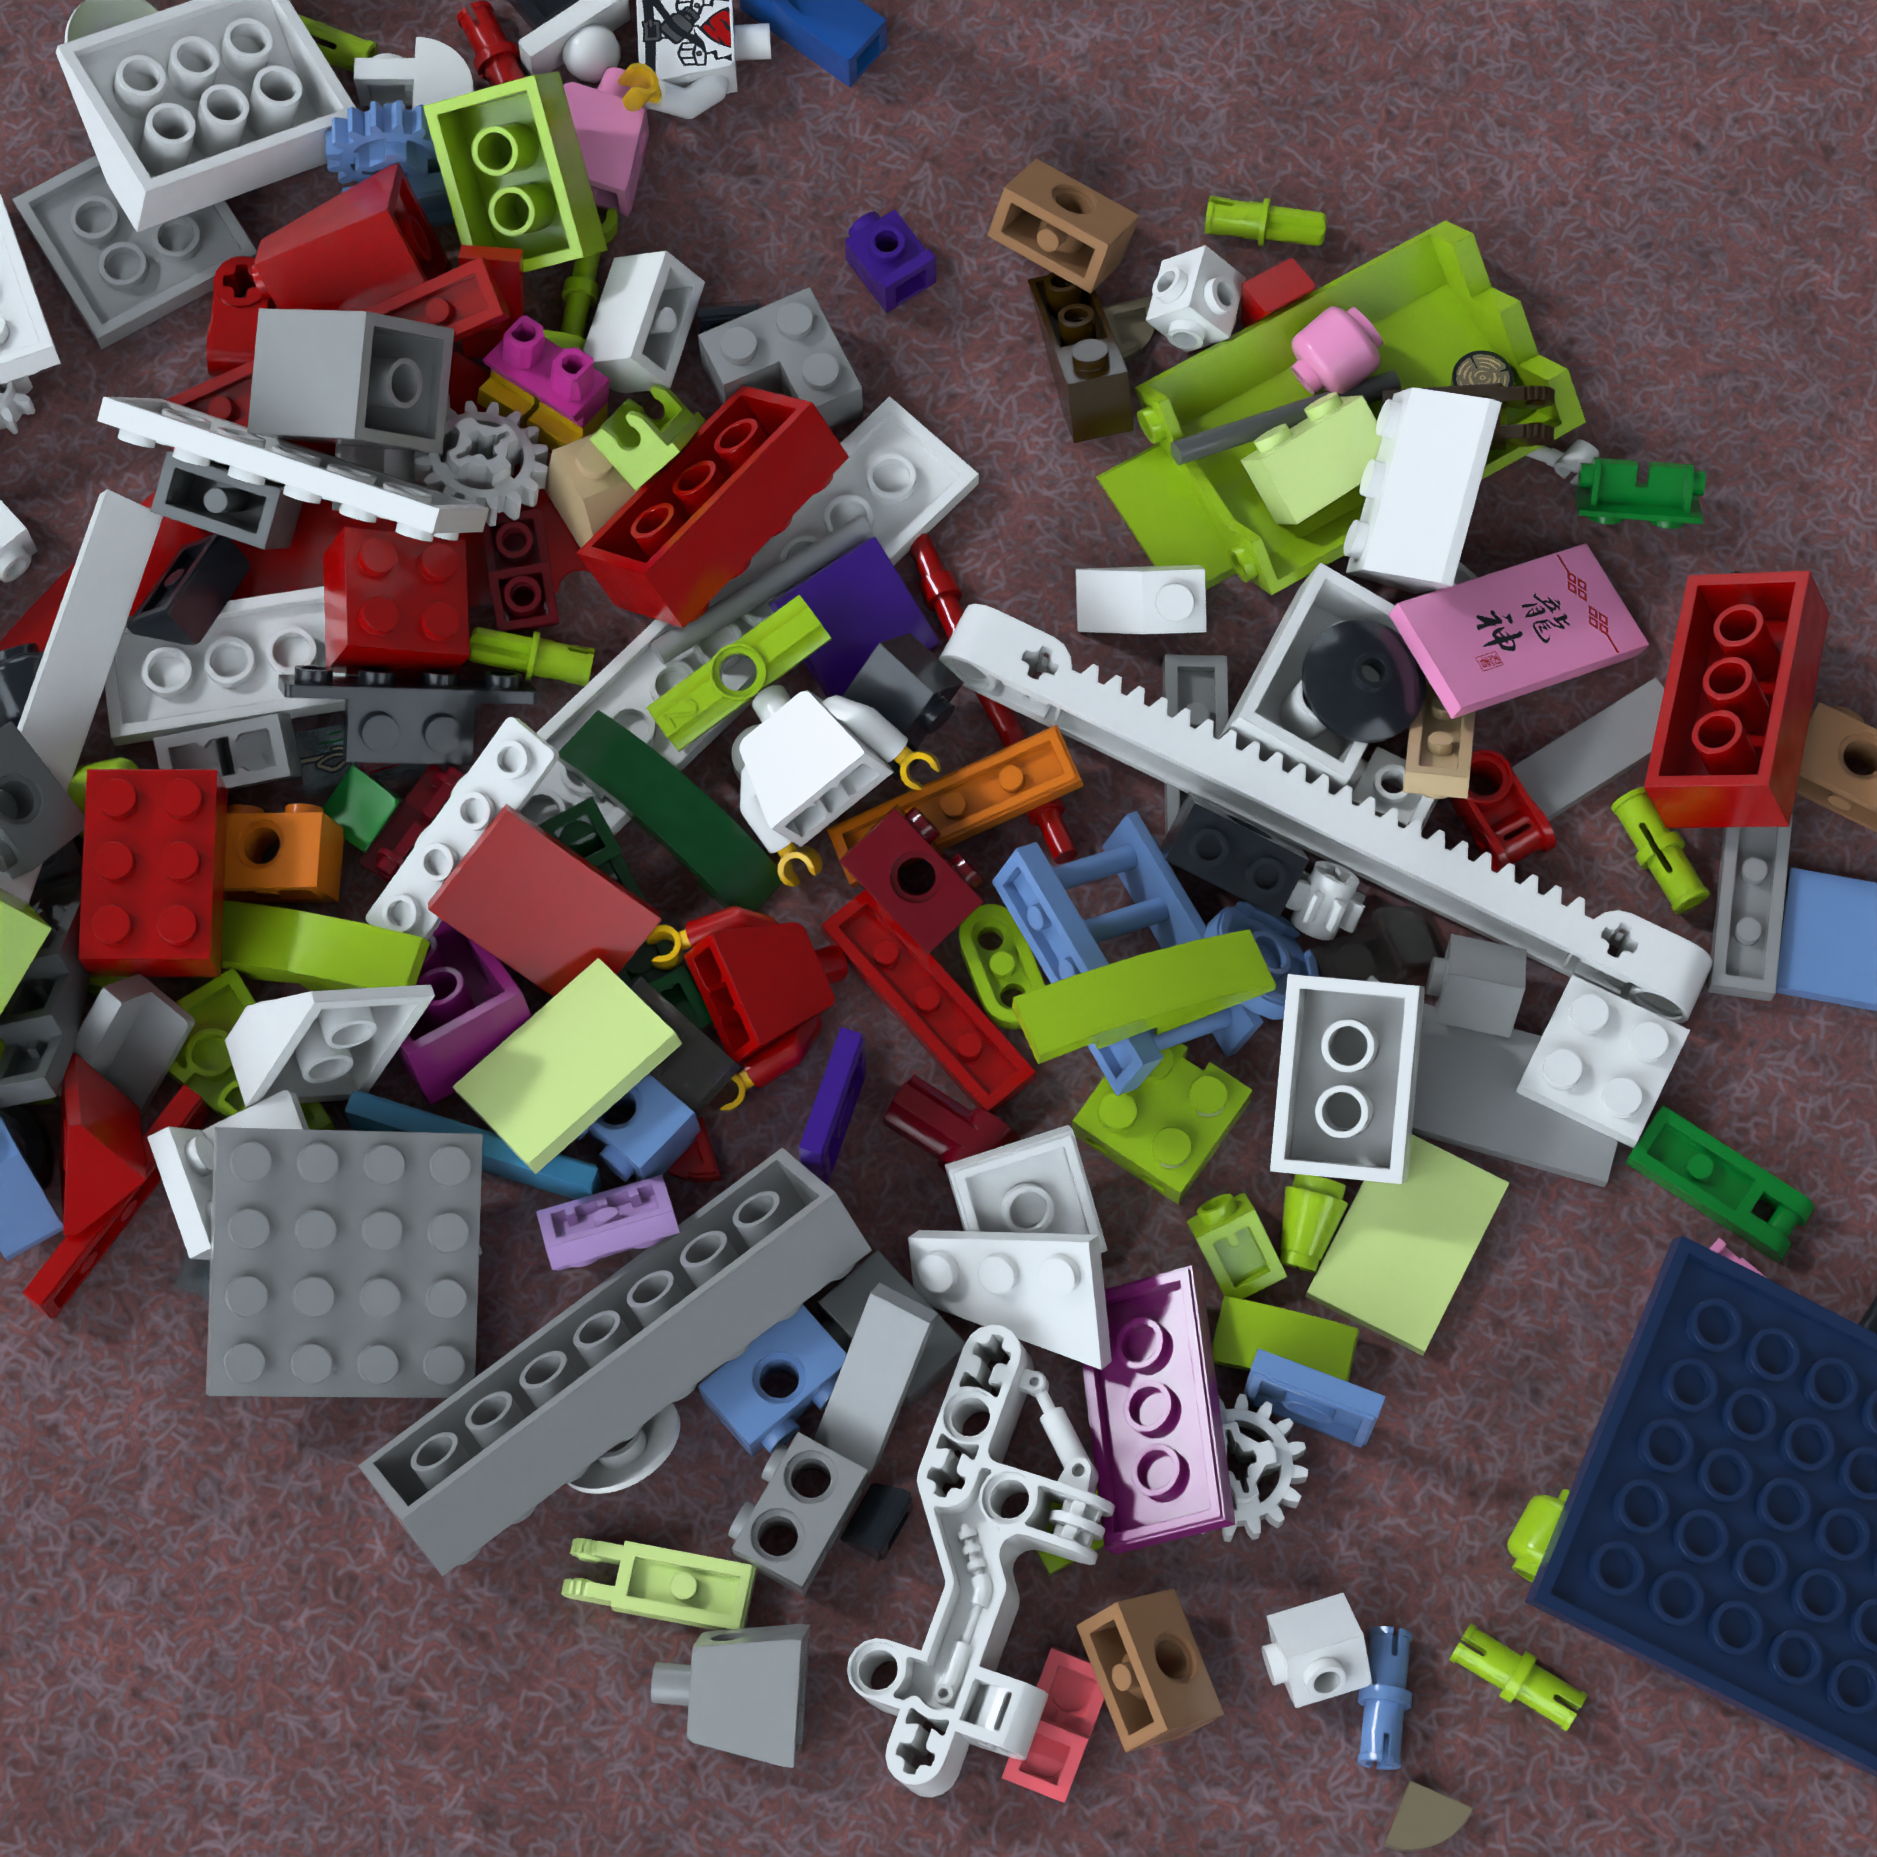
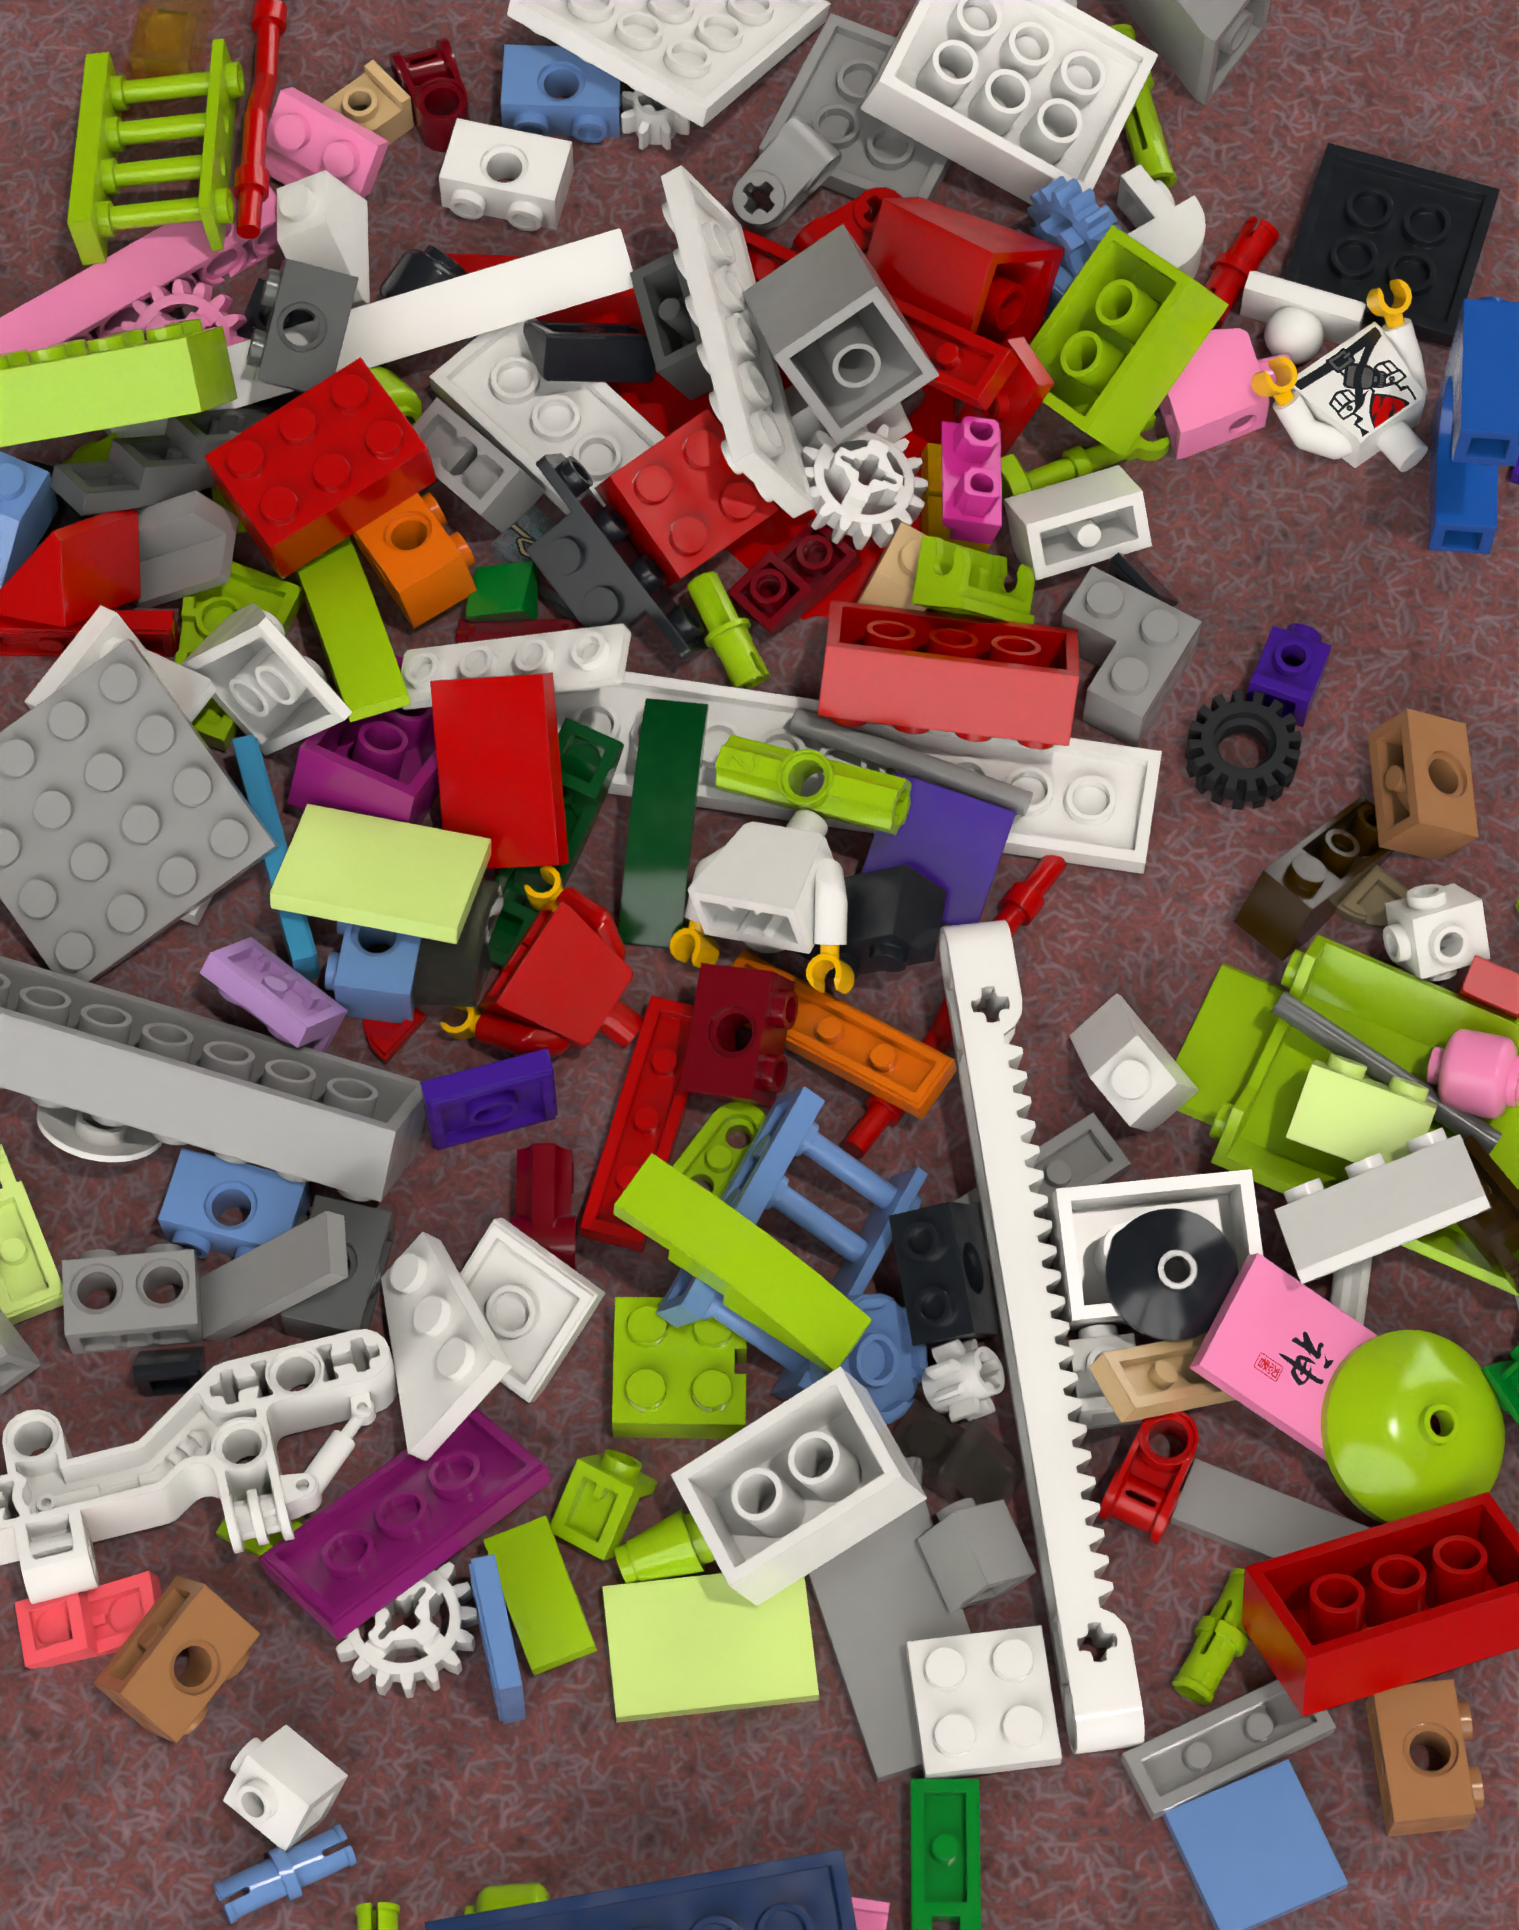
camera: 55 degrees right, 5 degrees down
none -> light grey piece [732,115,842,230]
none -> black tyre [1185,690,1302,810]
none -> lime dish [1321,1330,1505,1524]

